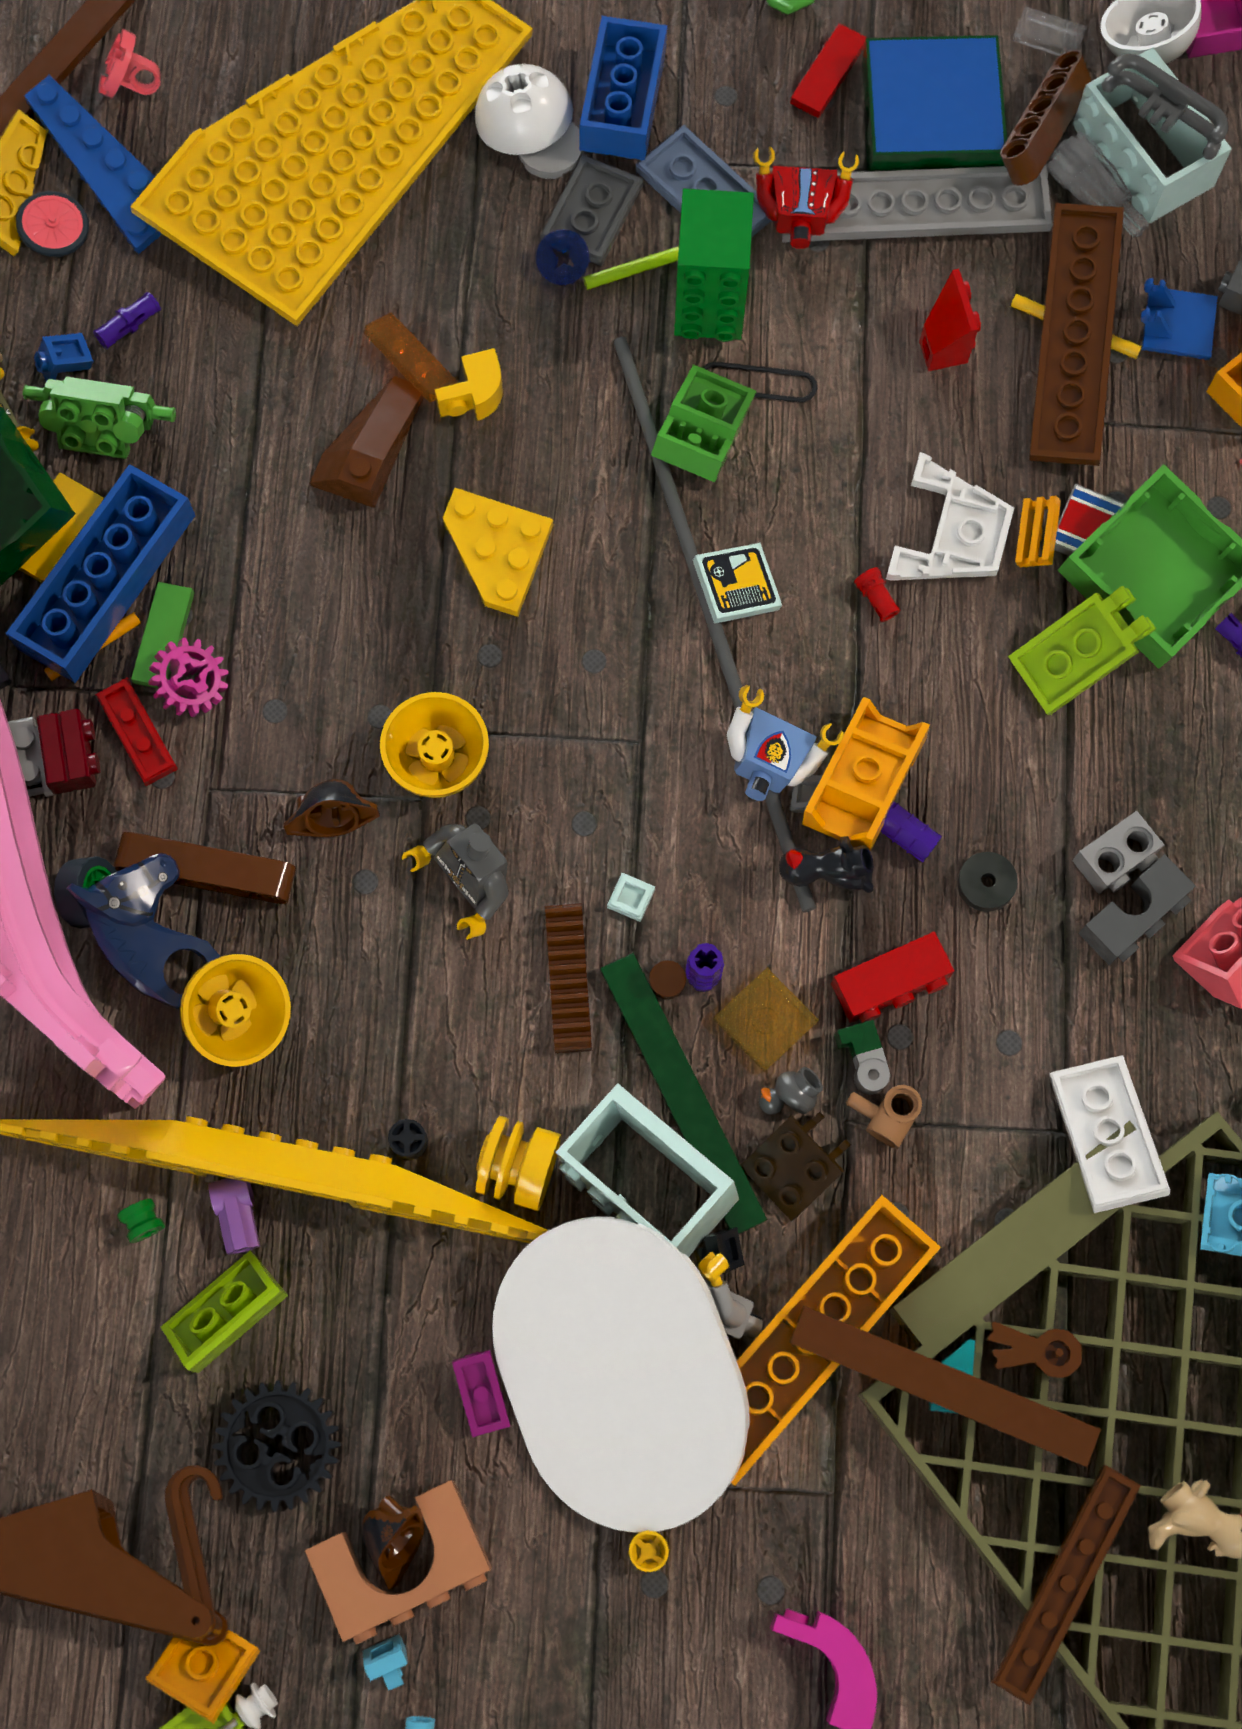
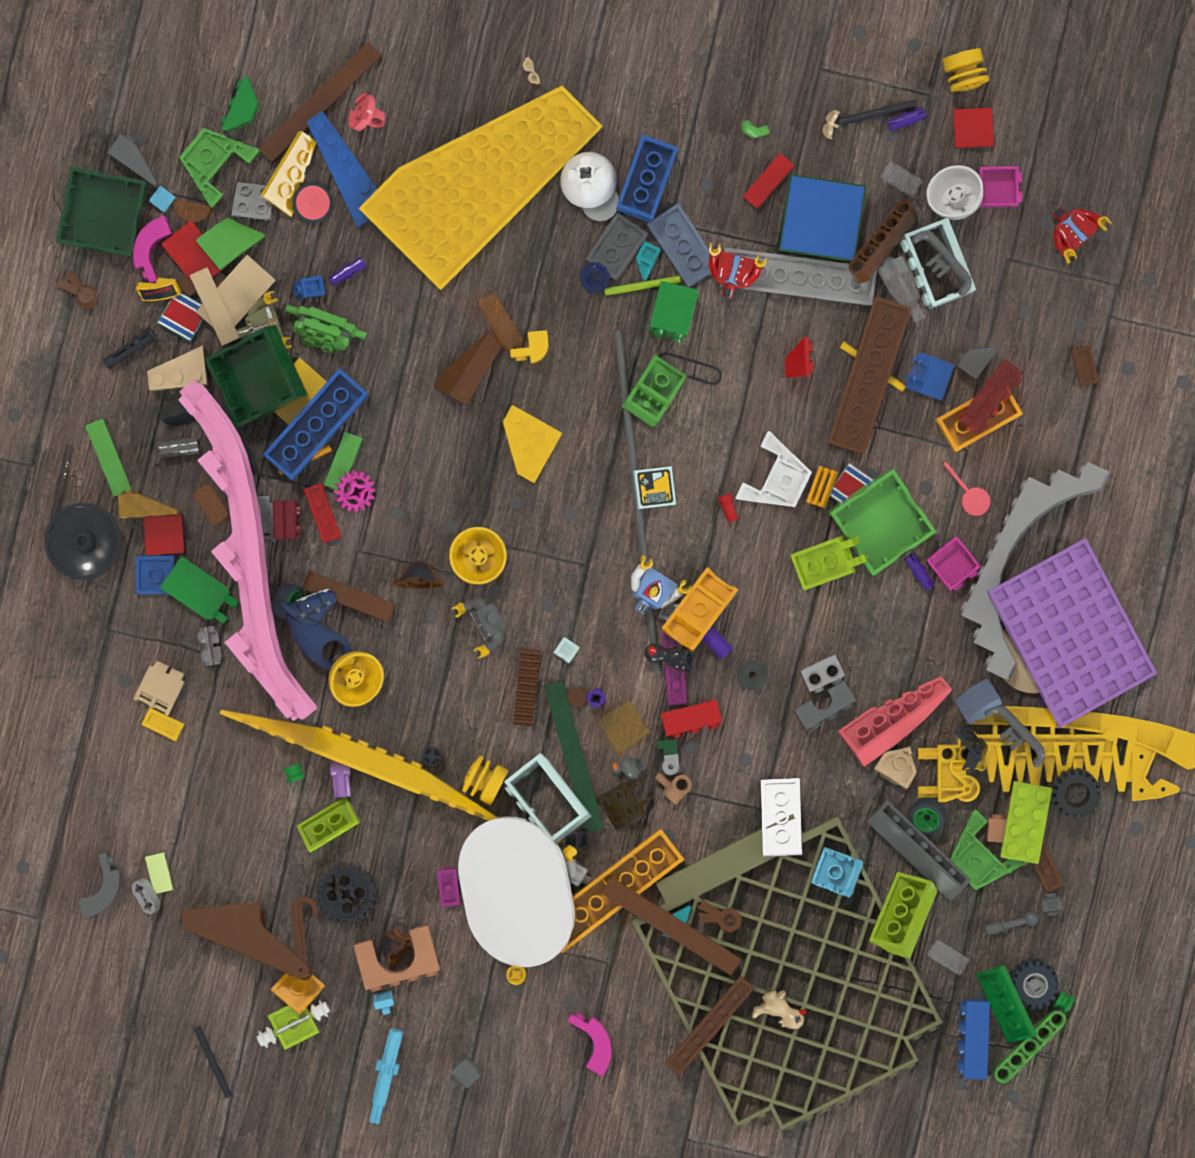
camera: 10 degrees right, 15 degrees up
none -> teal tile [636,241,662,281]
none -> magenta tile [662,631,687,706]

